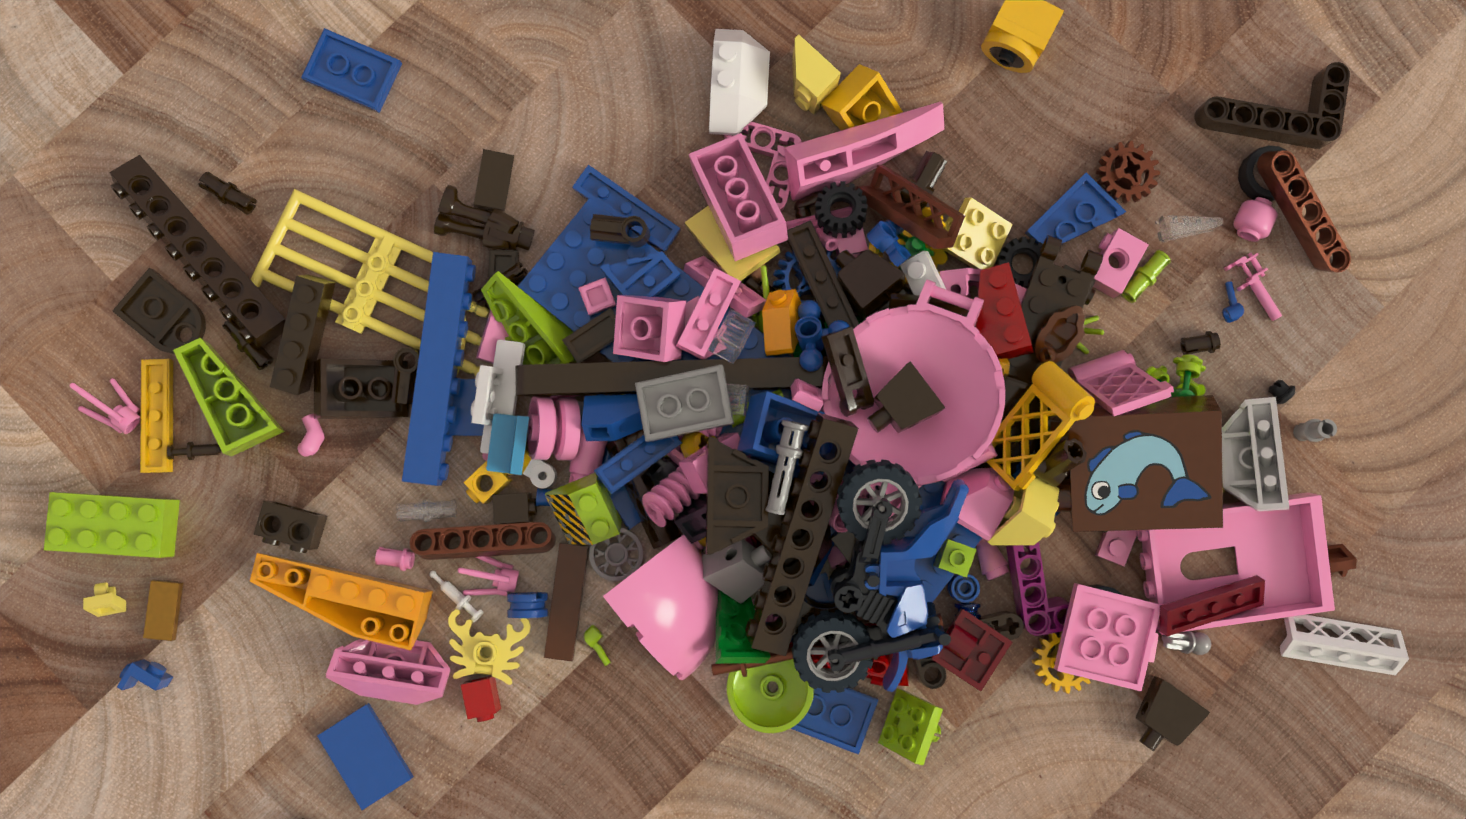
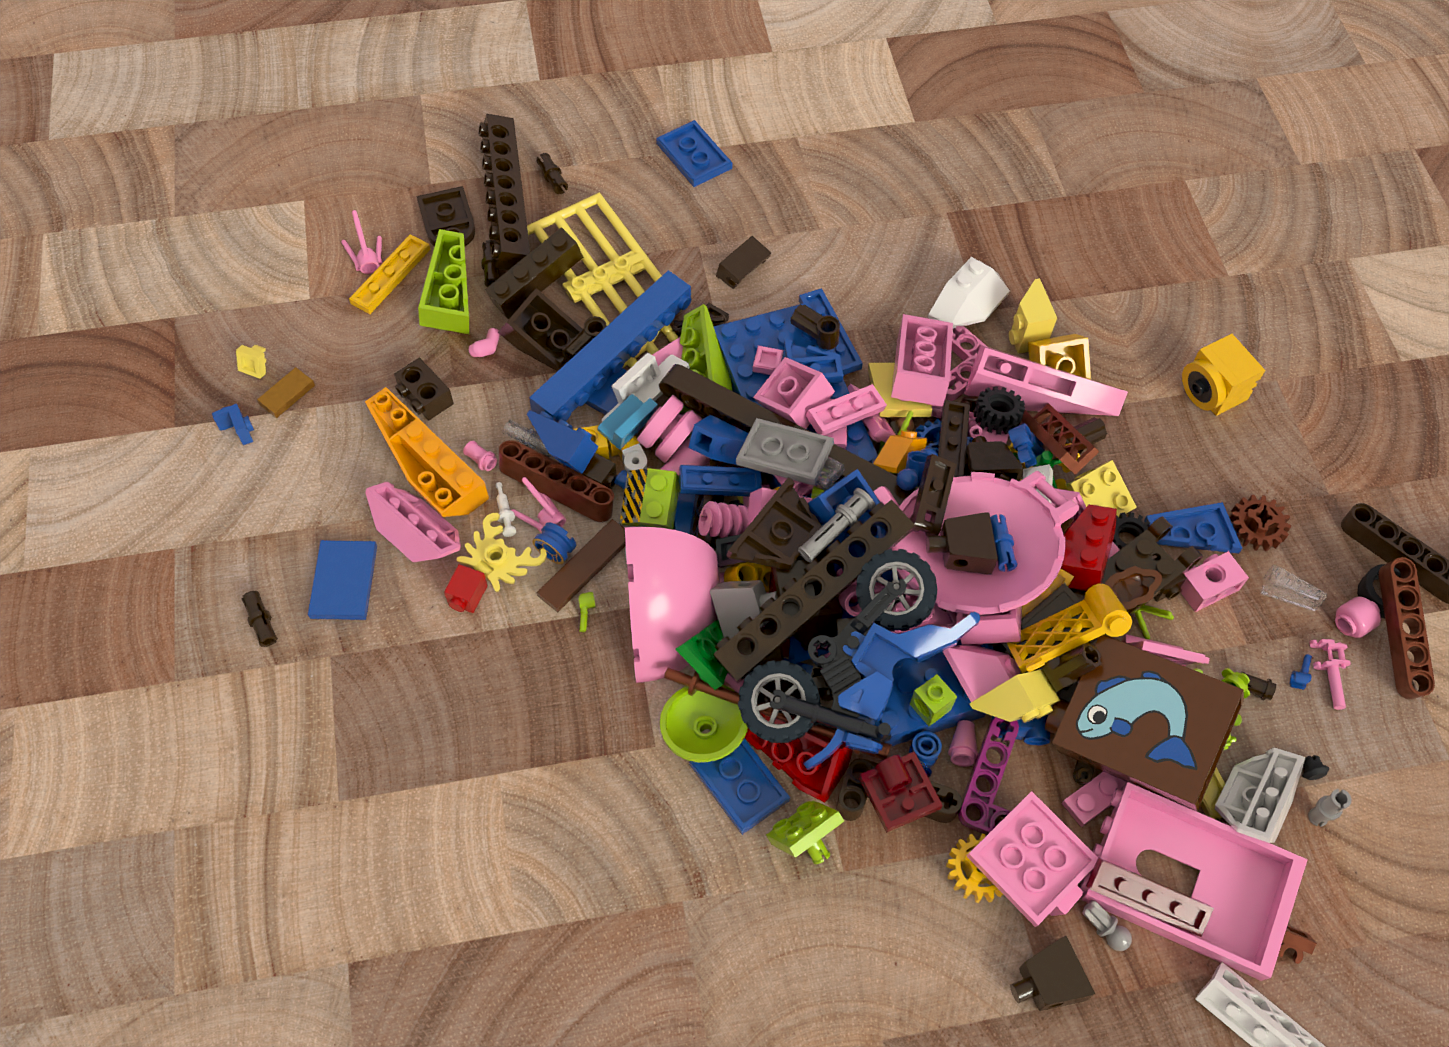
camera: 30 degrees right, 25 degrees down
lime brick [44,492,180,558] -> none
dark brown piece [167,442,221,460] -> none
dark brown piece [434,185,535,251] -> none
dark brown tile [562,308,616,363] -> none
clear slope [708,309,756,364] -> none
lime pin [1121,250,1171,303] -> none
none -> blue slope [527,410,599,474]
none -> blue pin [990,514,1018,572]

